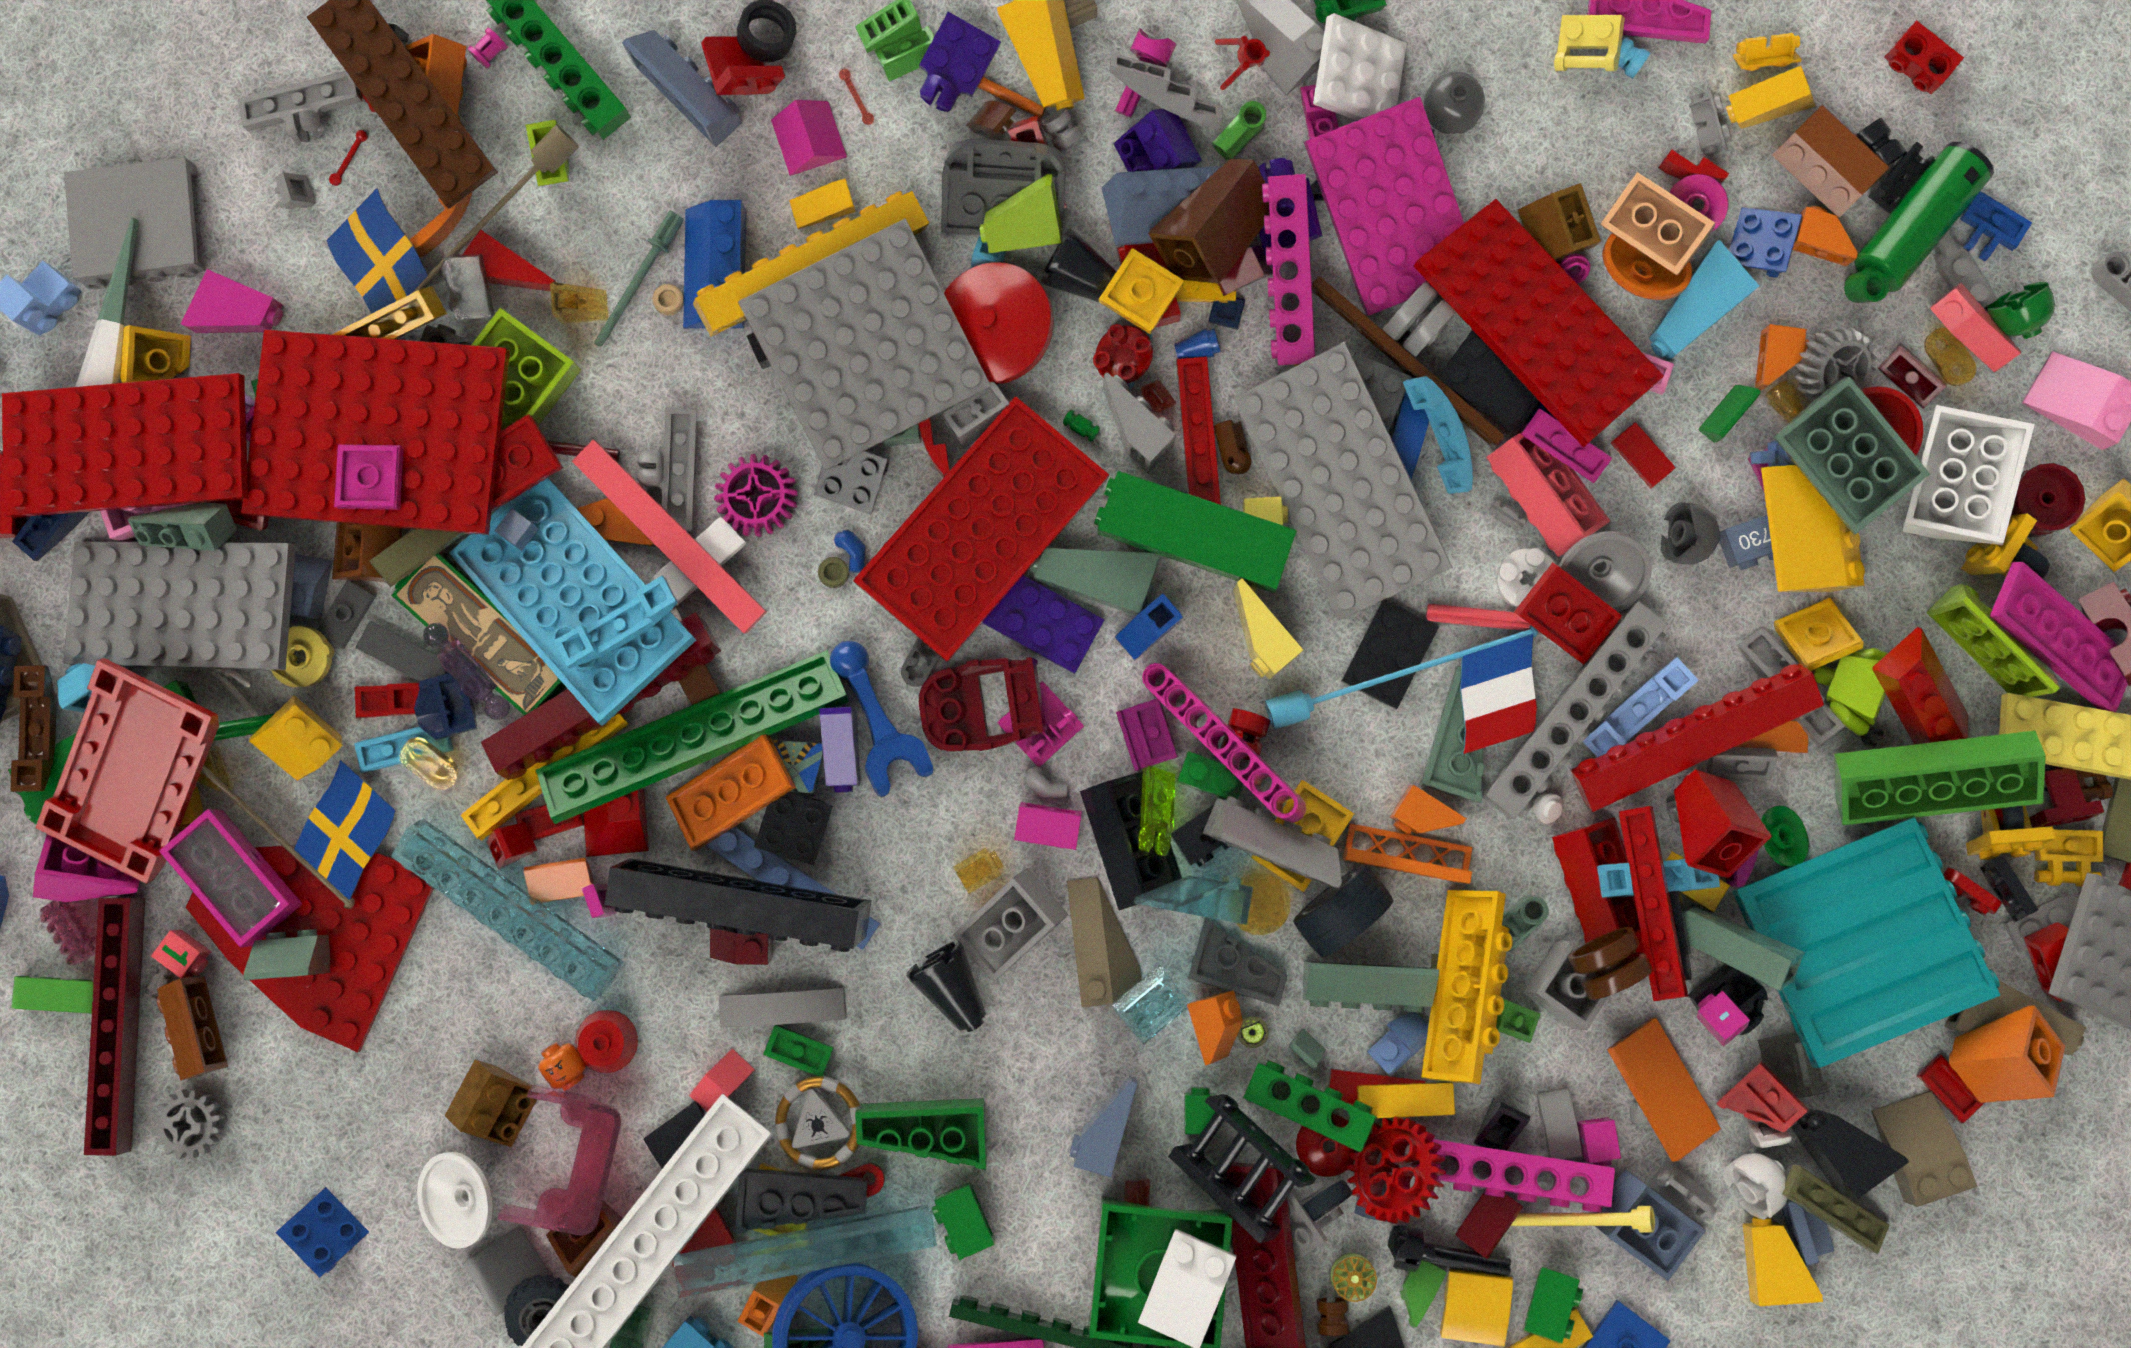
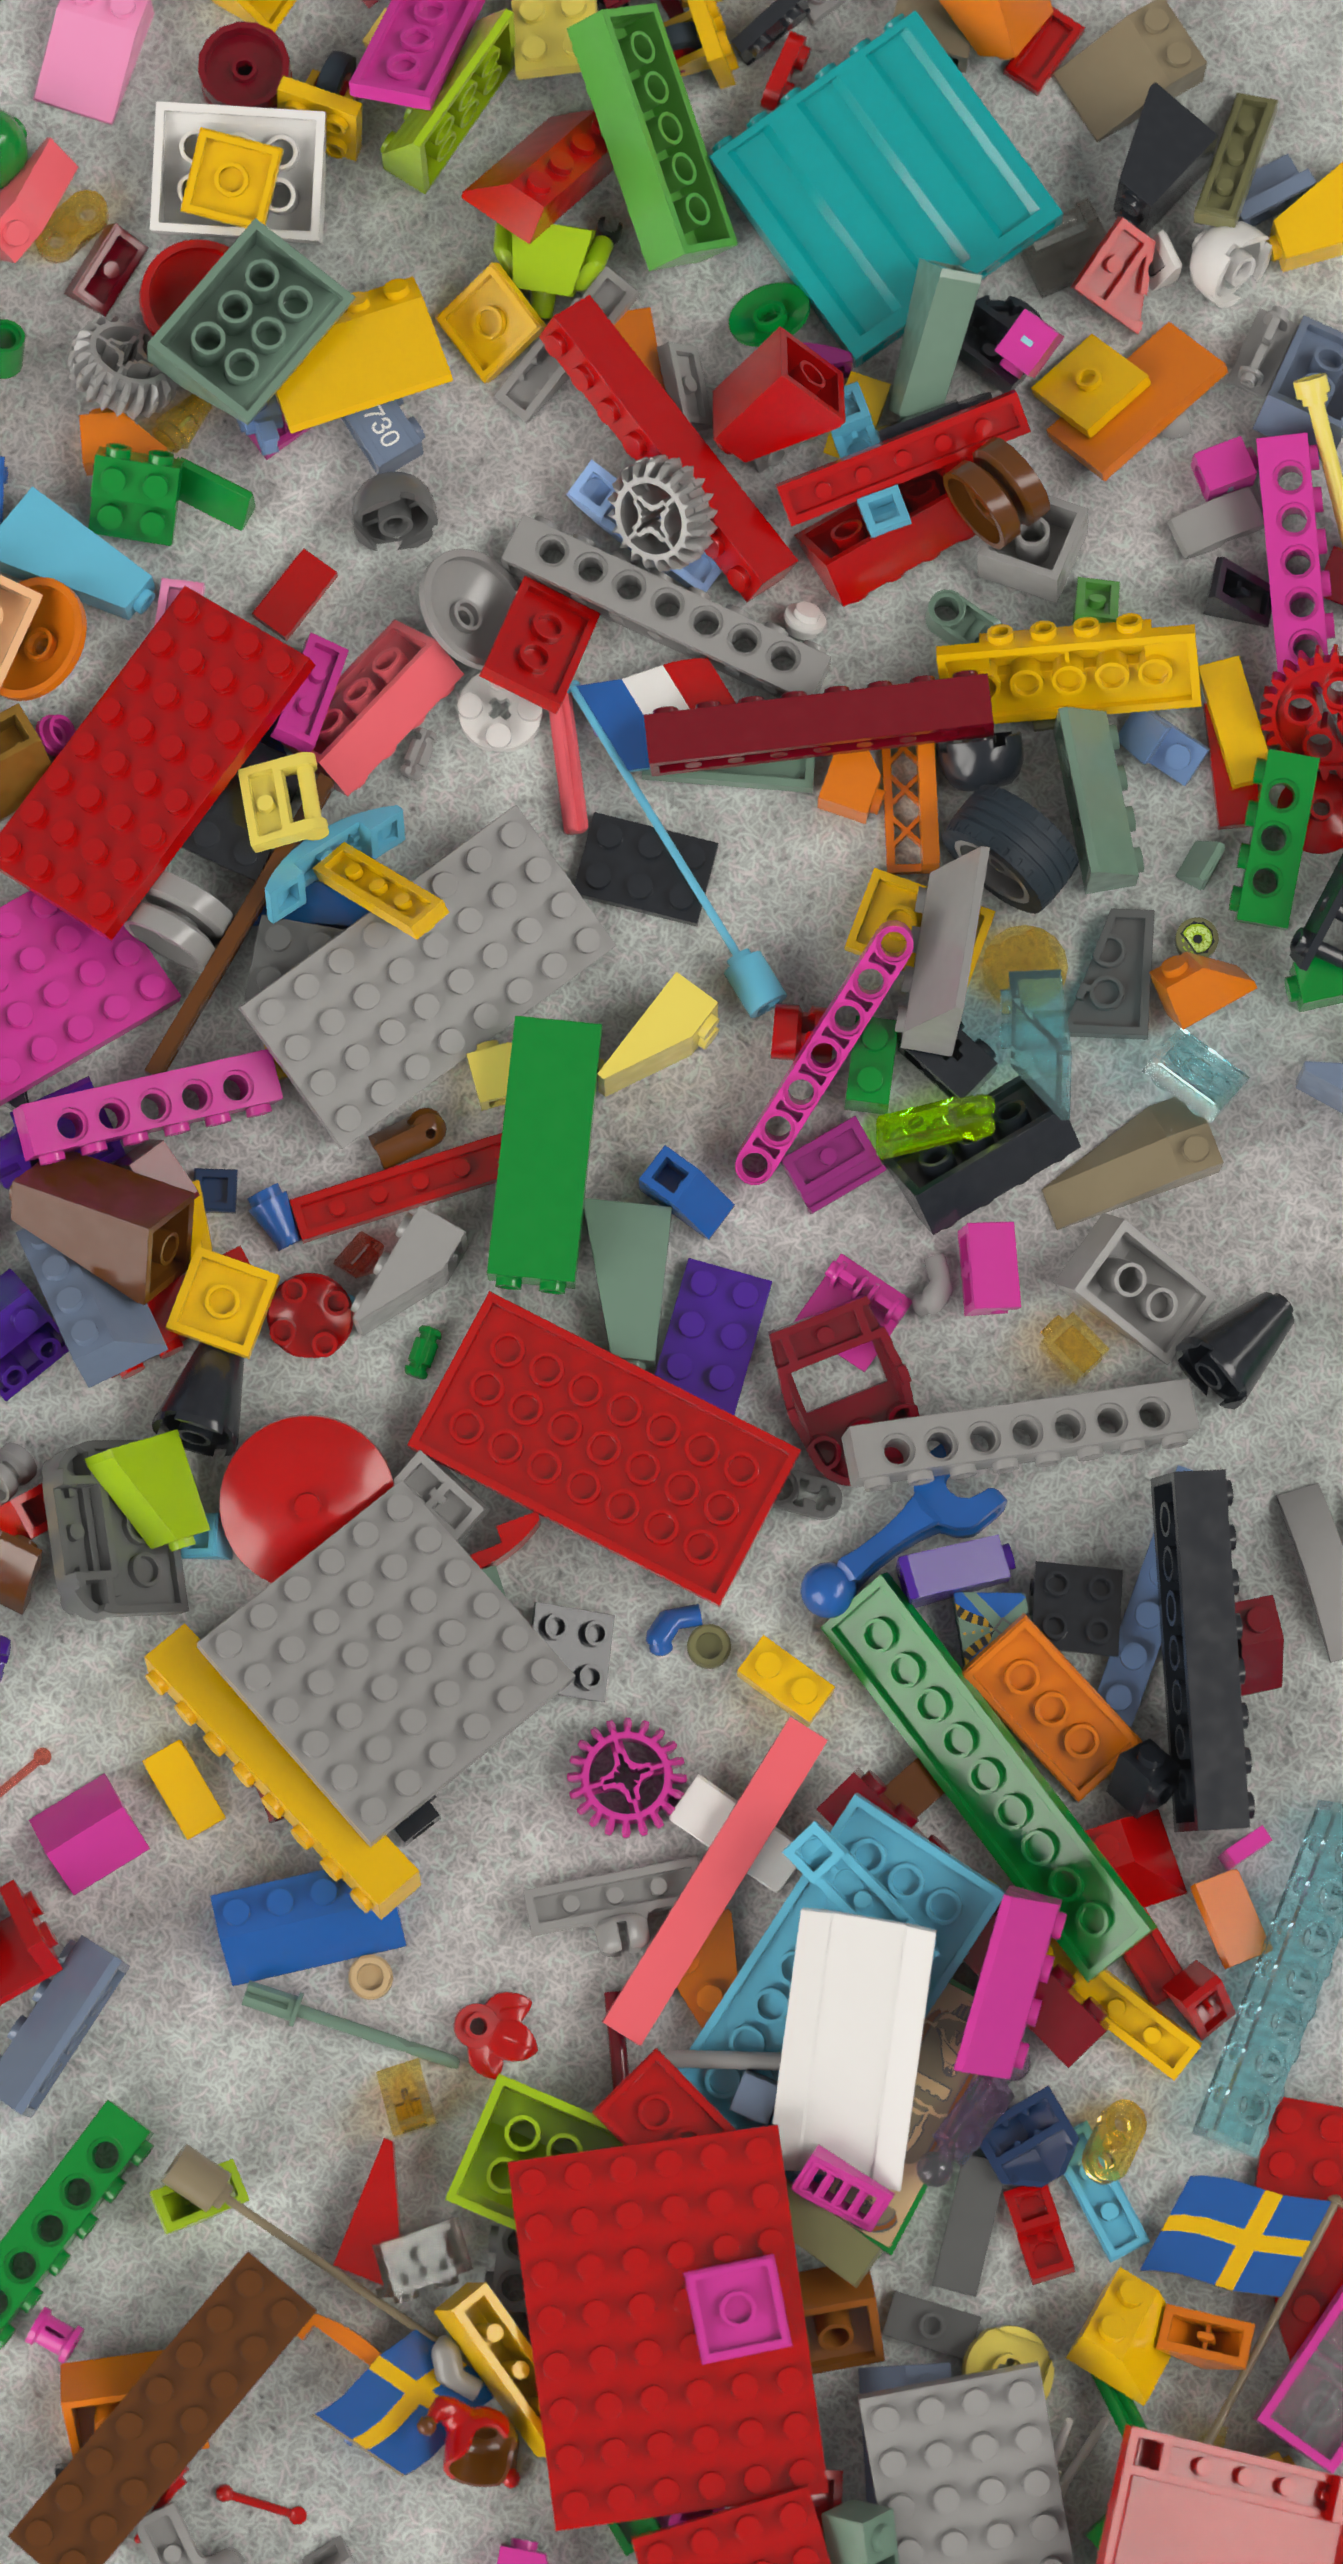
camera: 105 degrees left, 5 degrees down
none -> green plate [88,443,184,546]
none -> yellow tile [180,127,284,228]
none -> light yellow plate [238,752,329,853]
none -> yellow plate [312,842,449,940]
none -> piece [417,2395,521,2488]
none -> light grey arm [431,2335,483,2401]
none -> red plate [454,1992,538,2080]
none -> light grey gear [607,455,718,572]
none -> dark red brick [644,670,994,777]
none -> light grey bar [665,2049,782,2070]
none -> yellow brick [737,1635,835,1727]
none -> white hinge [772,1907,937,2192]
none -> dark pink slope [790,2145,895,2233]
none -> light grey brick [841,1378,1200,1492]
none -> black cylinder [937,731,1024,793]
none -> dark pink slope [954,1885,1067,2079]
none -> yellow plate [1031,334,1151,439]
none -> black brick [1106,1738,1181,1819]
none -> orange slope [1156,2304,1256,2370]

